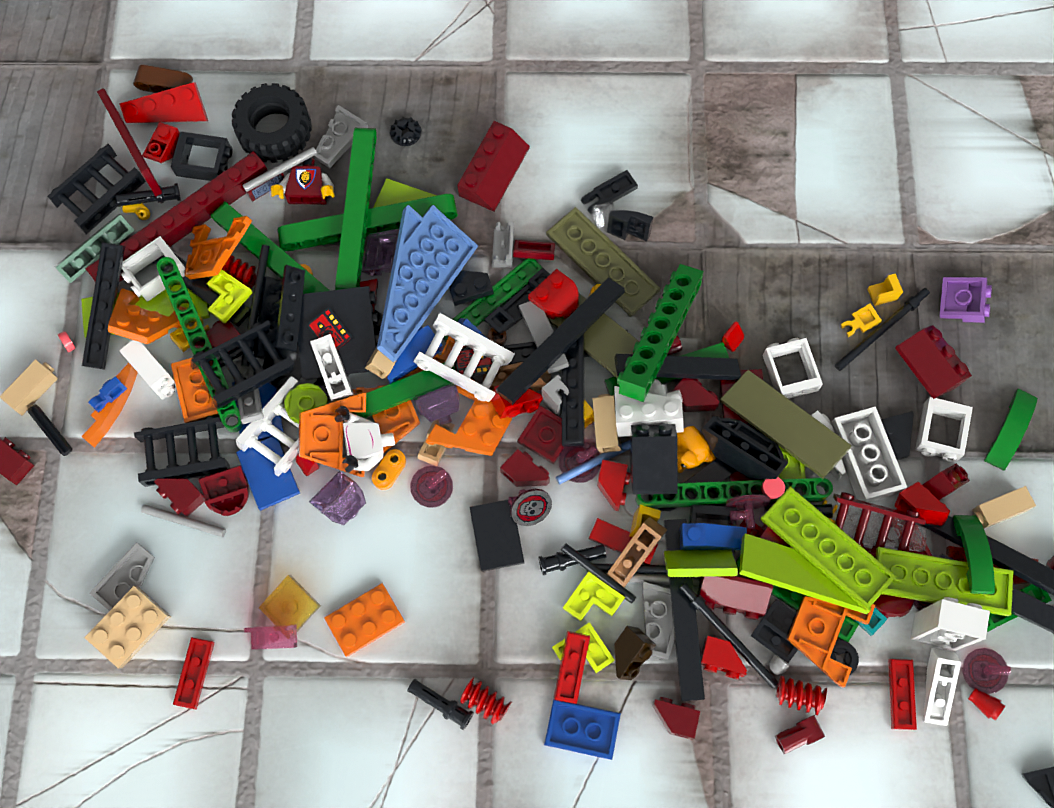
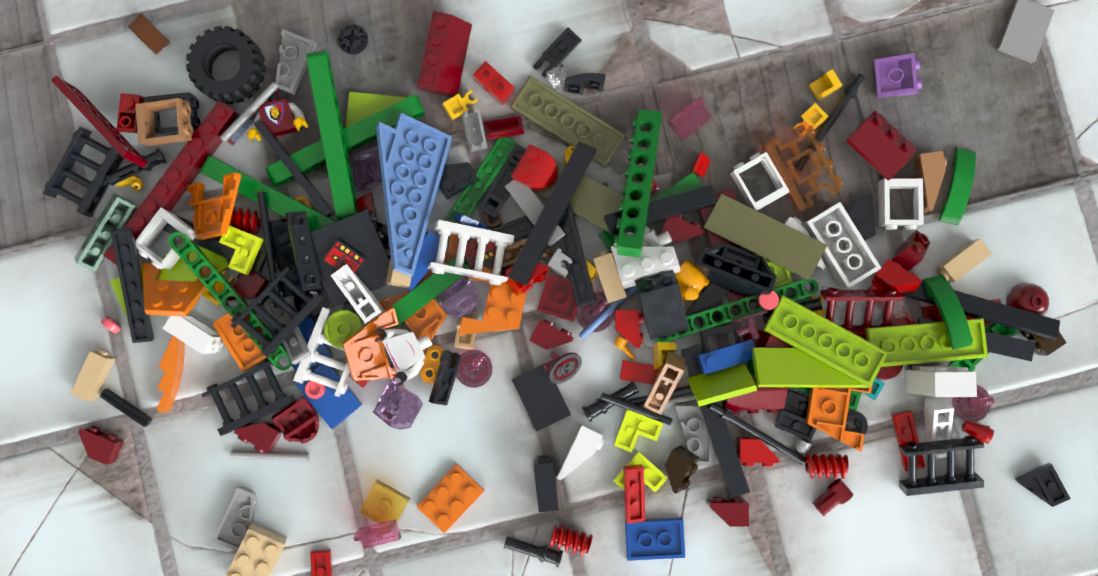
camera: 15 degrees left, 15 degrees up
blue plate [88,376,127,412] -> none
red wing [119,82,208,123] -> none
reddish brown beam [133,65,193,93] -> none
none -> reddish brown slope [128,13,170,55]
none -> medium nougat window [135,98,193,146]
none -> black tile [254,119,335,217]
none -> coral tile [305,380,326,399]
none -> black hinge [428,350,461,406]
none -> yellow plate [442,90,478,120]
none -> red brick [473,61,515,105]
none -> black window [533,455,559,512]
none -> white slope [557,424,604,480]
none -> light orange hand [614,336,636,361]
none -> clear pink panel [669,96,712,141]
none -> clear orange fence [764,122,844,212]
none -> black fence [898,435,984,496]
none -> medium nougat slope [913,151,947,213]

